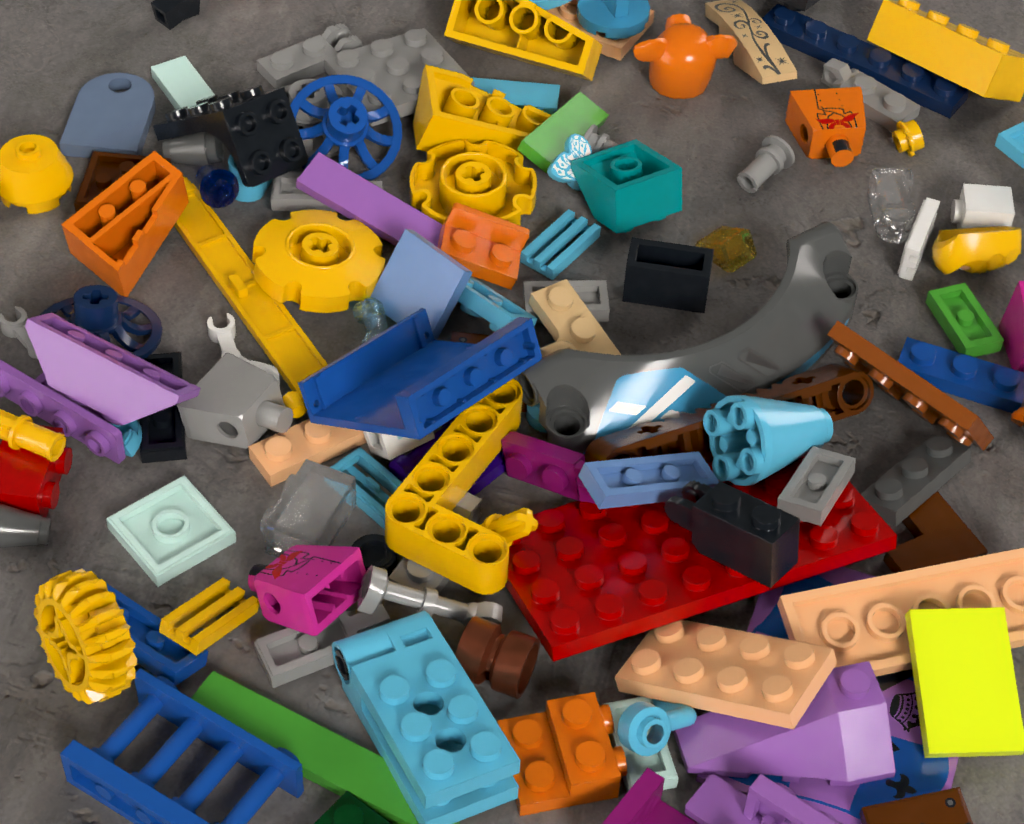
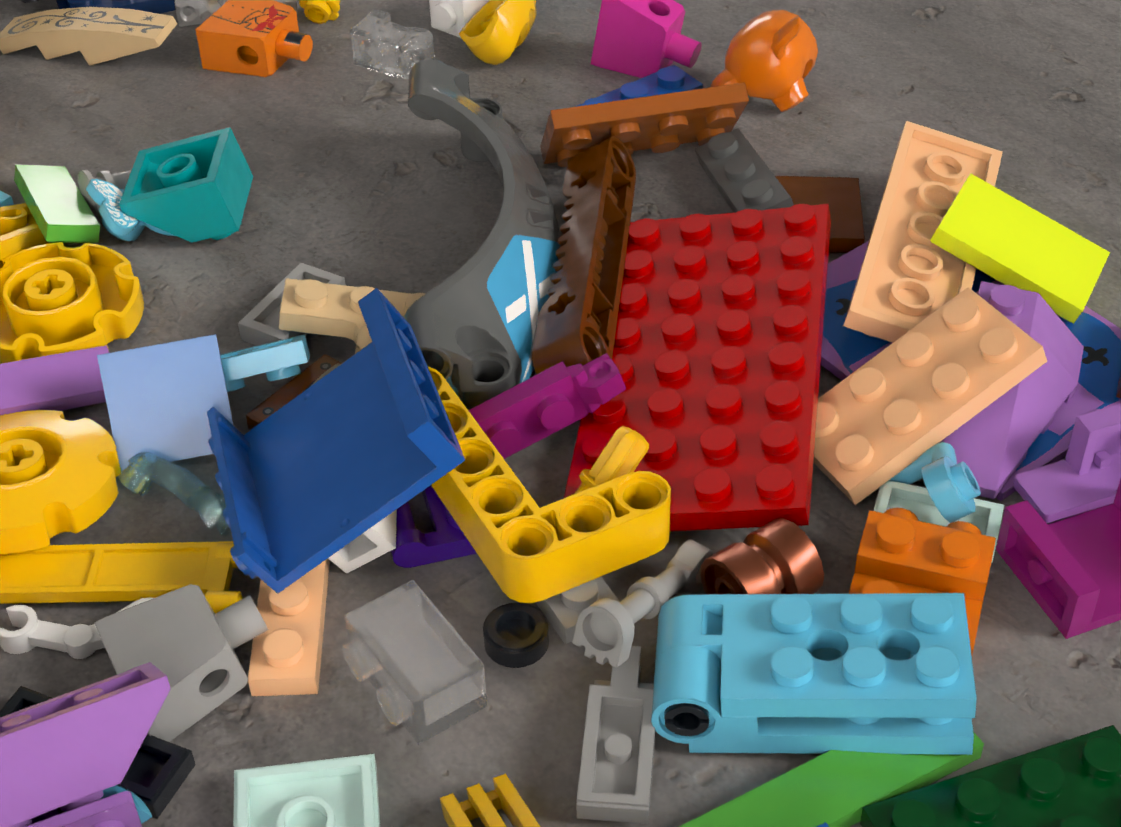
camera: 55 degrees left, 5 degrees down
dark pink torso [248,545,366,636] -> none
medium azure tile [326,447,402,530] -> none
orange bracket [437,203,530,290] -> none
medium azure tile [520,209,601,280] -> none
medium blue plate [578,451,719,509] -> none
black piece [622,237,714,313] -> none
orange piece [633,14,738,99] -> none
black hinge [663,480,800,588] -> none
clear yellow slope [695,226,757,273] -> none
medium azure cone [703,395,833,486] -> none
light grey pin [737,135,795,193] -> none
light grey plate [777,446,856,526] -> none
white tile [897,197,940,281] -> none
bright green plate [925,283,1004,357] -> none

